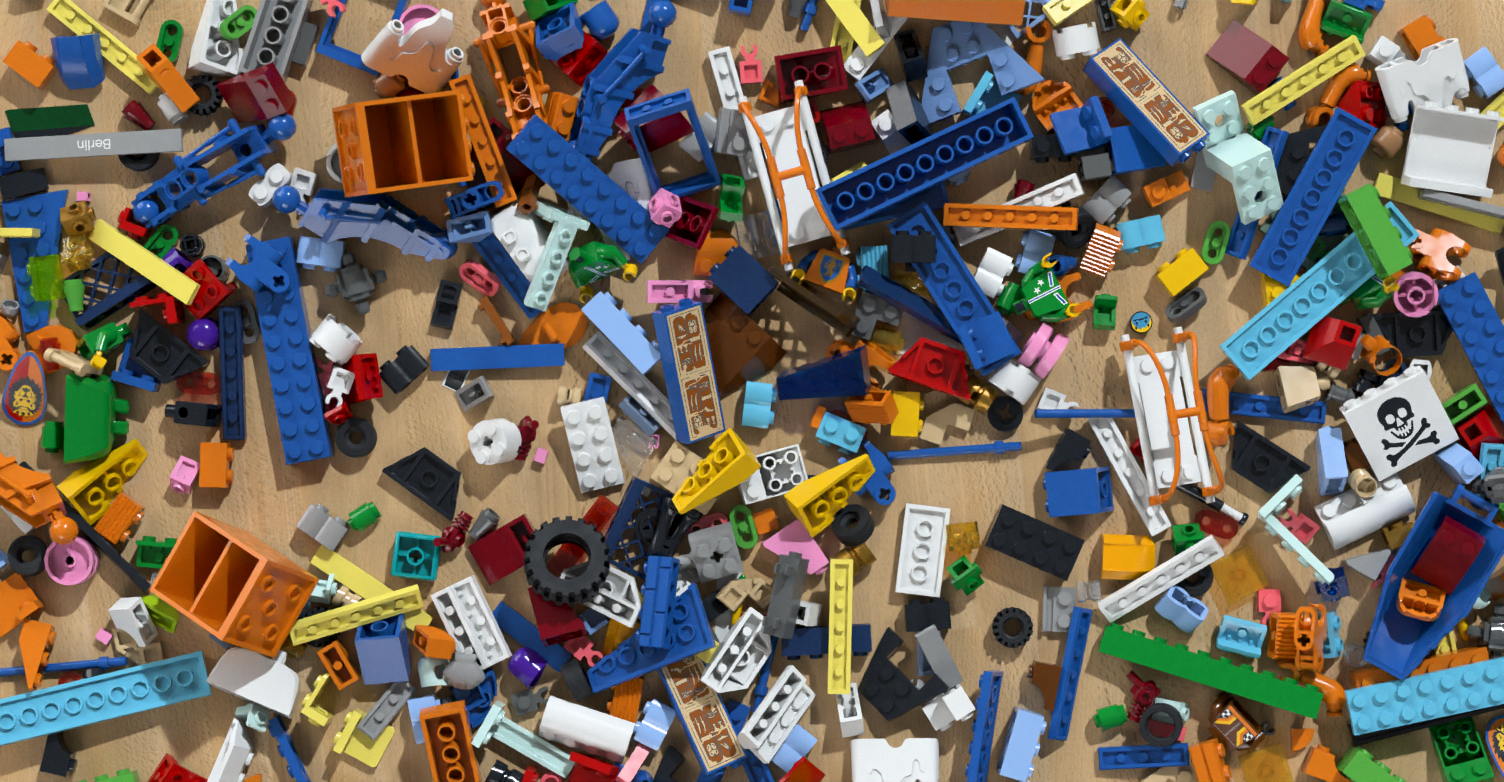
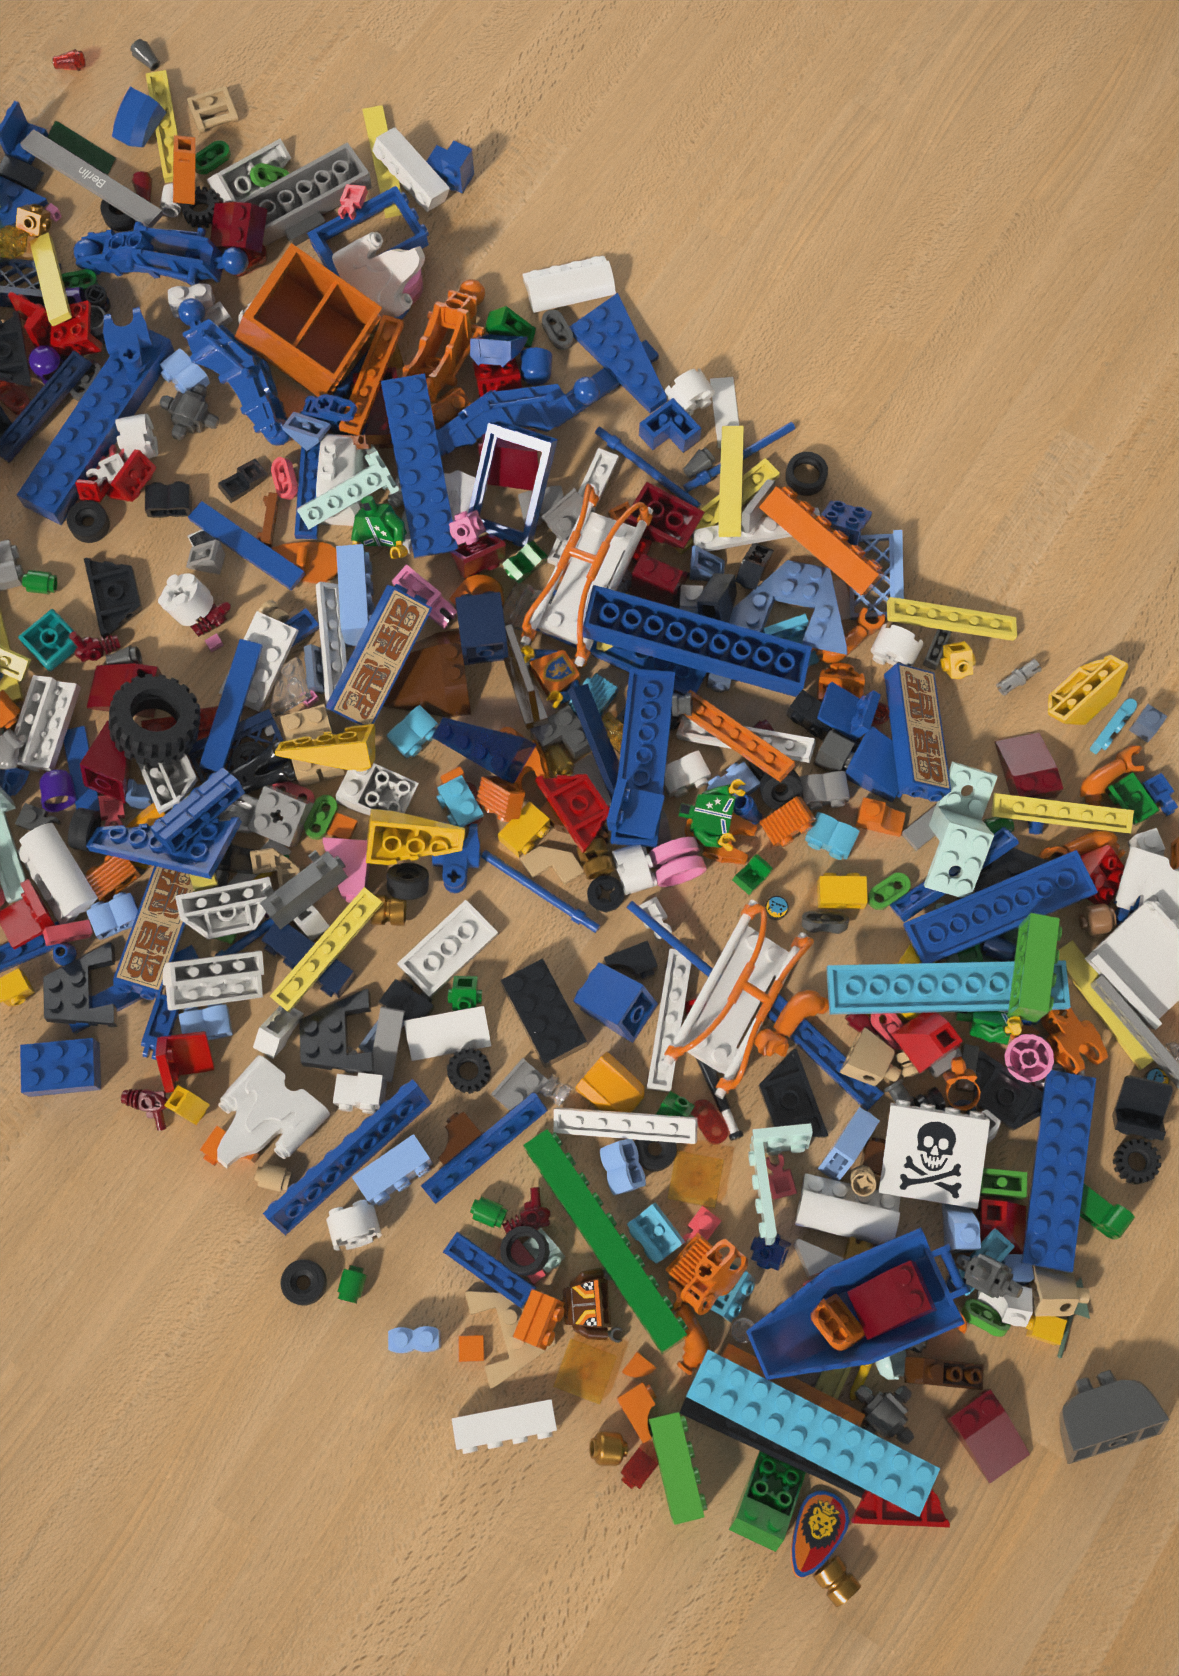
camera: 30 degrees right, 15 degrees down
orange brick [3,40,58,90] -> none
red bracket [118,207,151,240] -> none
coral plate [739,44,763,85] -> none
black brick [890,231,936,263] -> none
clear yellow brick [946,521,980,555] -> none
green brick [996,282,1022,316] -> none
none -> blue tile [199,639,263,772]
none -> white sticker [404,1006,491,1061]
none -> blue bar [595,426,701,508]
none -> dark grey wheel [672,693,693,716]

